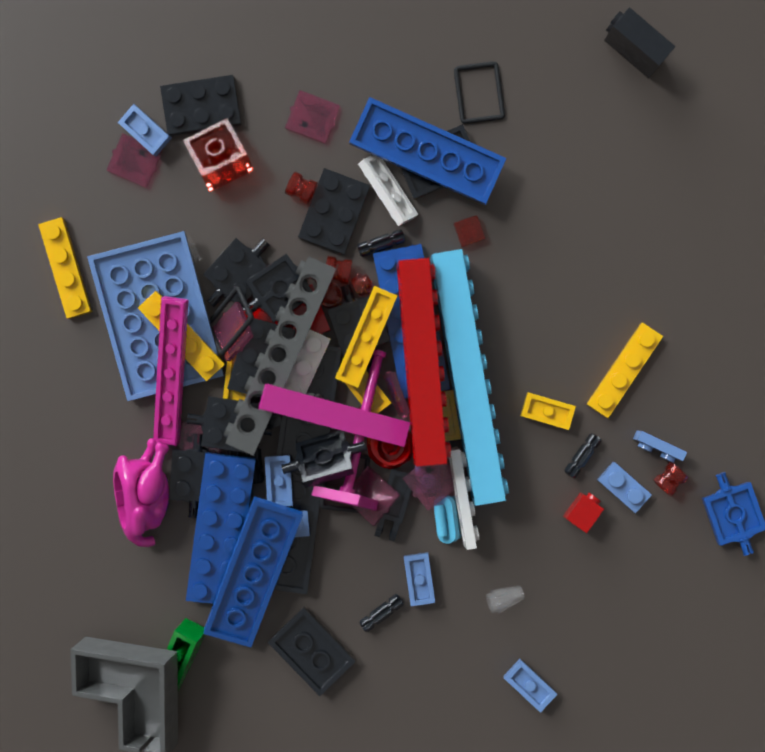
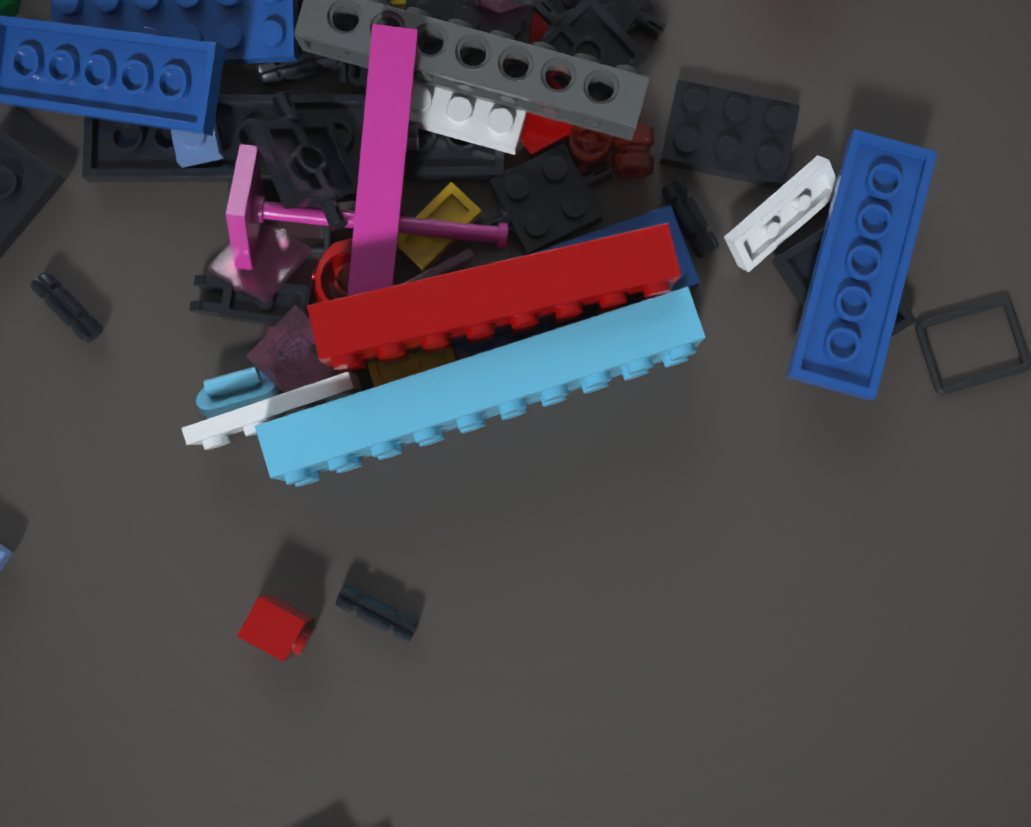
camera: 85 degrees right, 5 degrees down
medium blue plate [265,455,293,506] -> none
clear pink piece [285,90,340,144] -> none
clear red wheel [285,171,318,205] -> none
yellow plate [335,286,397,388] -> none
clear red plate [351,272,373,296] -> none
medium blue plate [404,552,435,606] -> none
clear red plate [453,215,485,247] -> none
clear cone [486,585,525,614] -> none
yellow plate [520,392,576,430] -> none
yellow plate [586,323,663,418] -> none
medium blue plate [597,462,652,513] -> none
medium blue plate [633,430,687,463] -> none
clear red wheel [653,462,689,497] -> none

